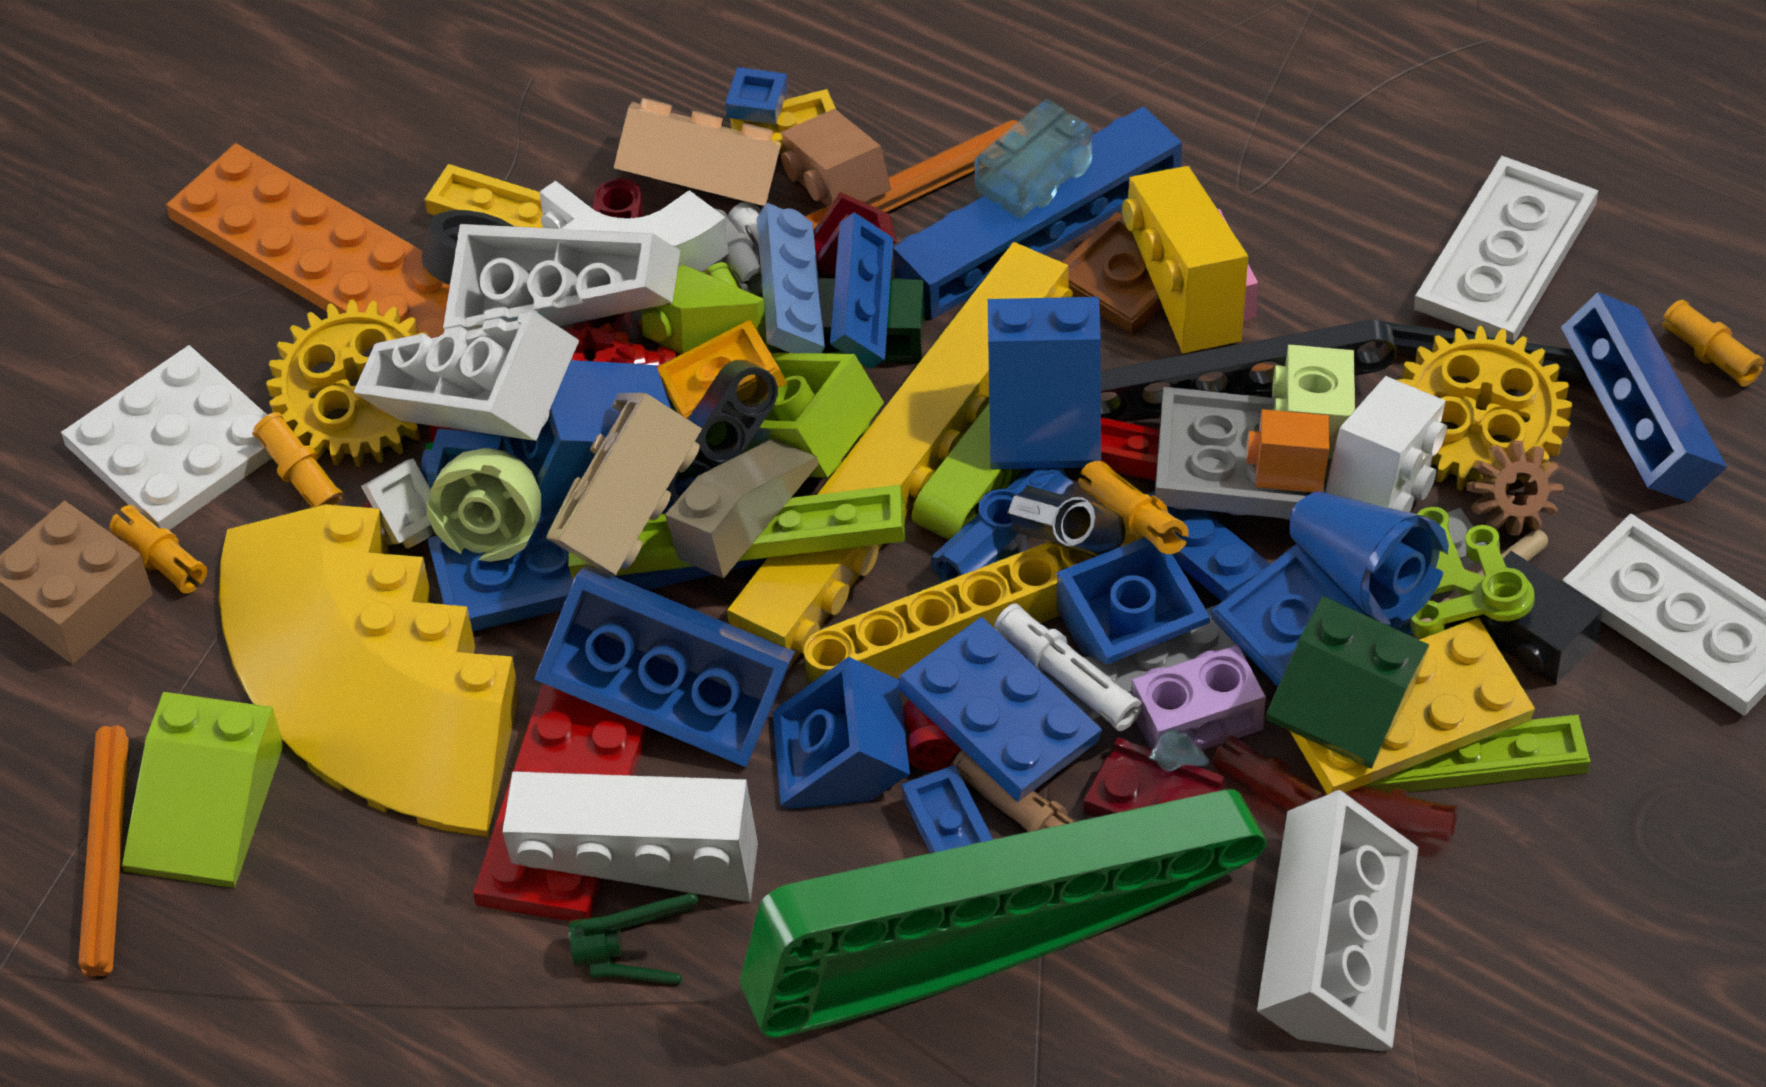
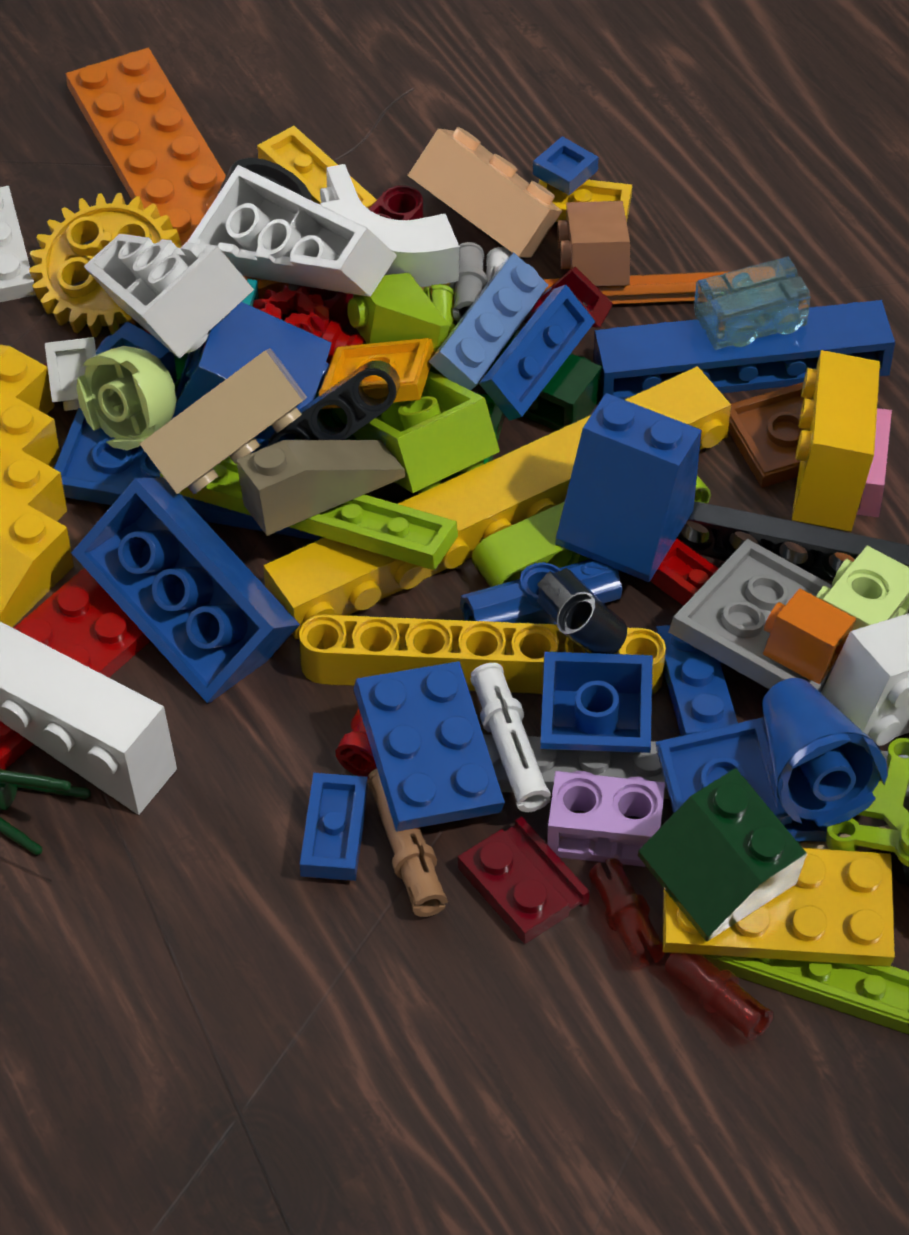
camera: 25 degrees right, 0 degrees up
light orange pin [252,412,344,508] -> none
green beam [740,789,1267,1038] -> none
blue slope [772,657,910,809] -> none
light orange pin [1079,461,1189,555] -> none
clear light blue piece [1149,729,1209,772] -> none
white slope [1257,790,1418,1051] -> none

